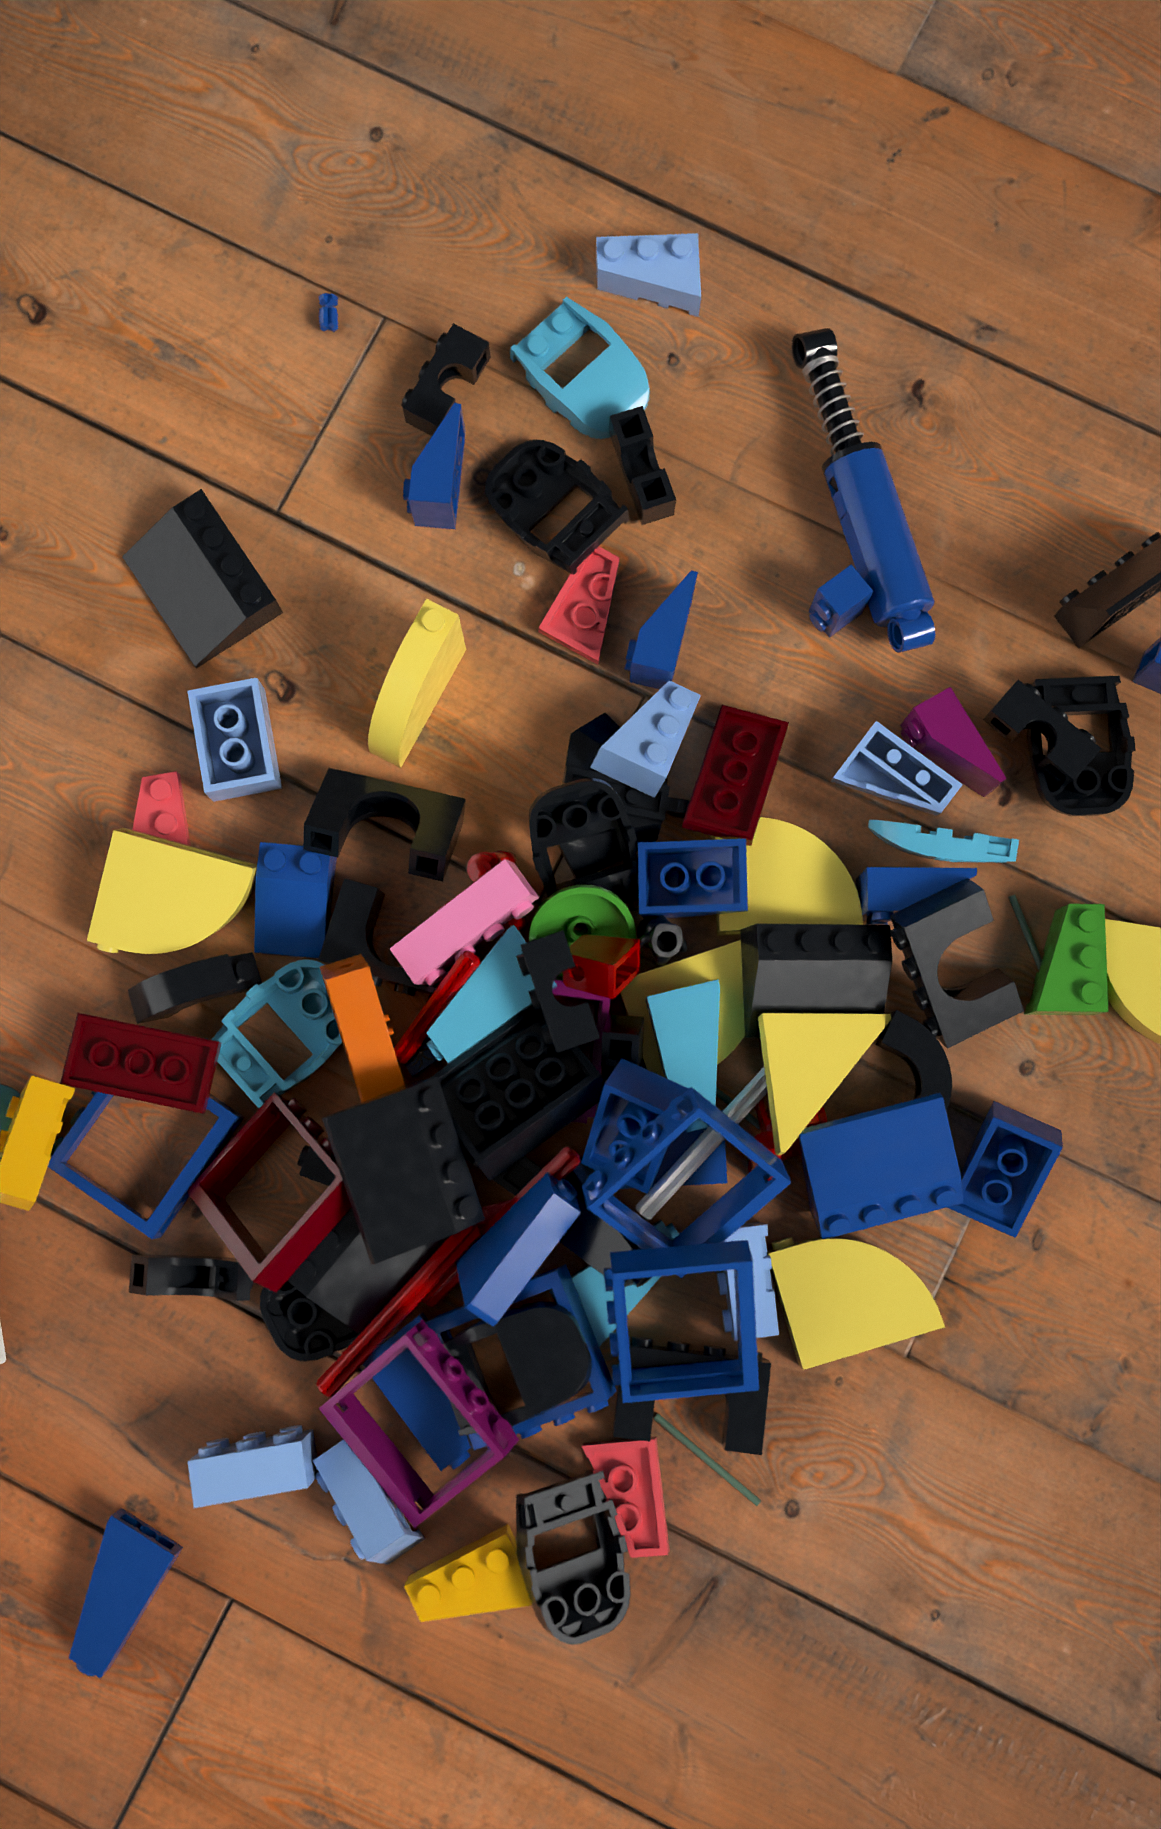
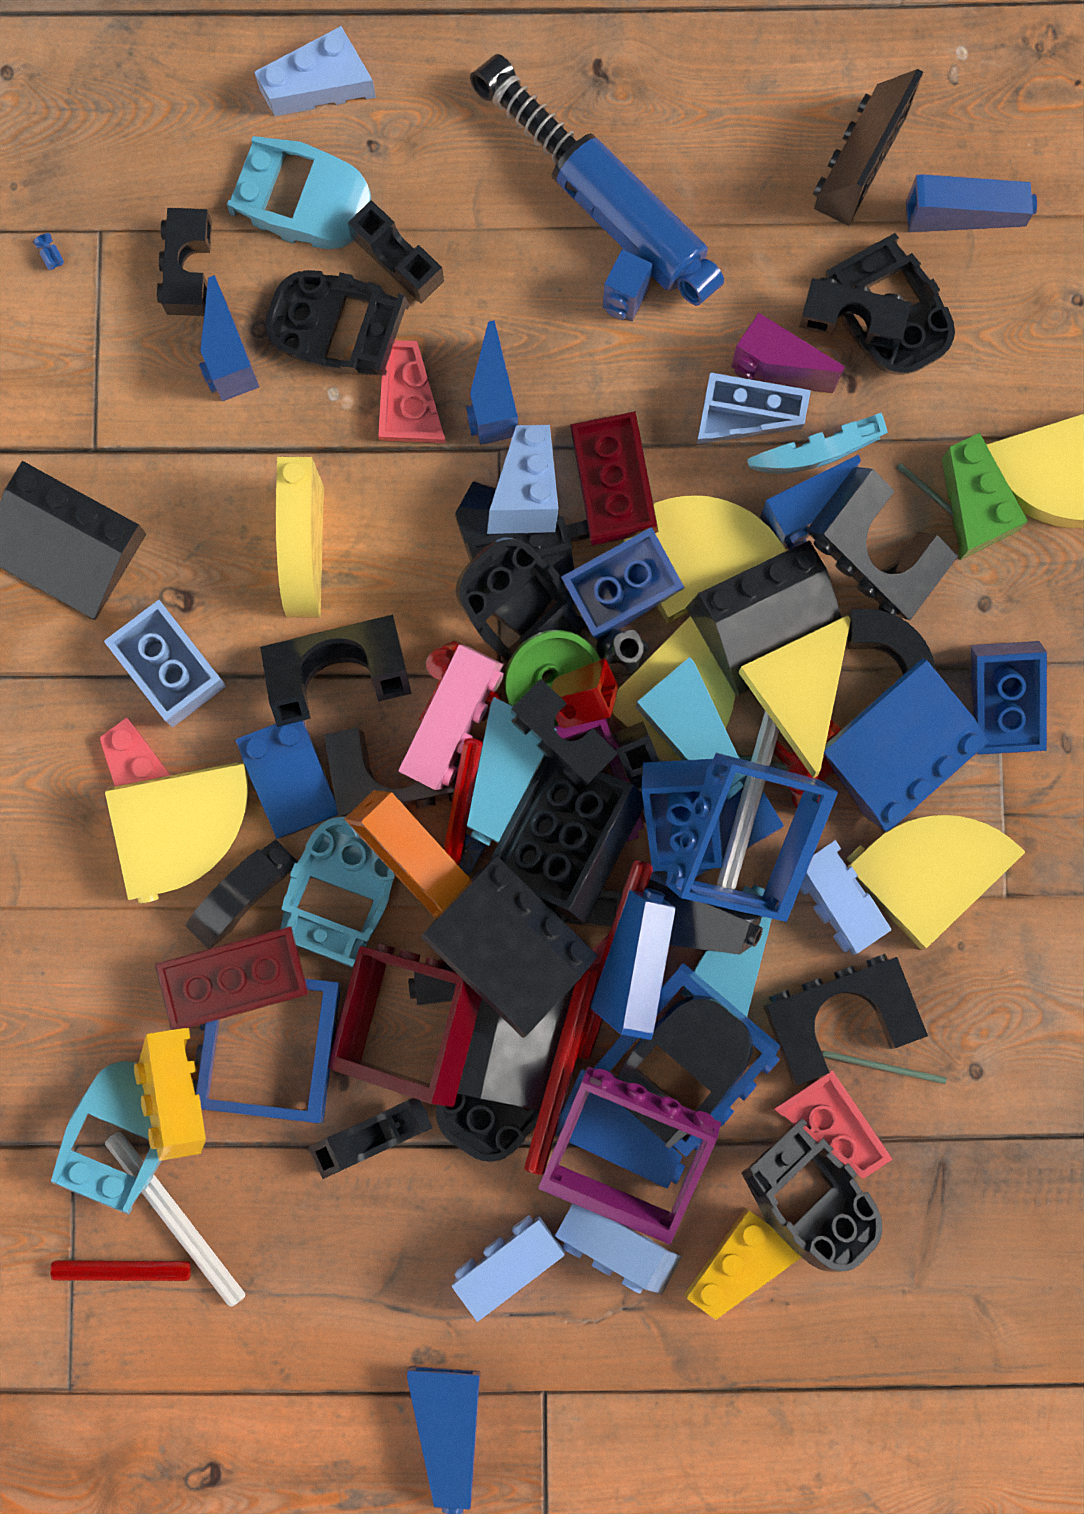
camera: 25 degrees left, 0 degrees up
blue window [604,1240,759,1403] -> none

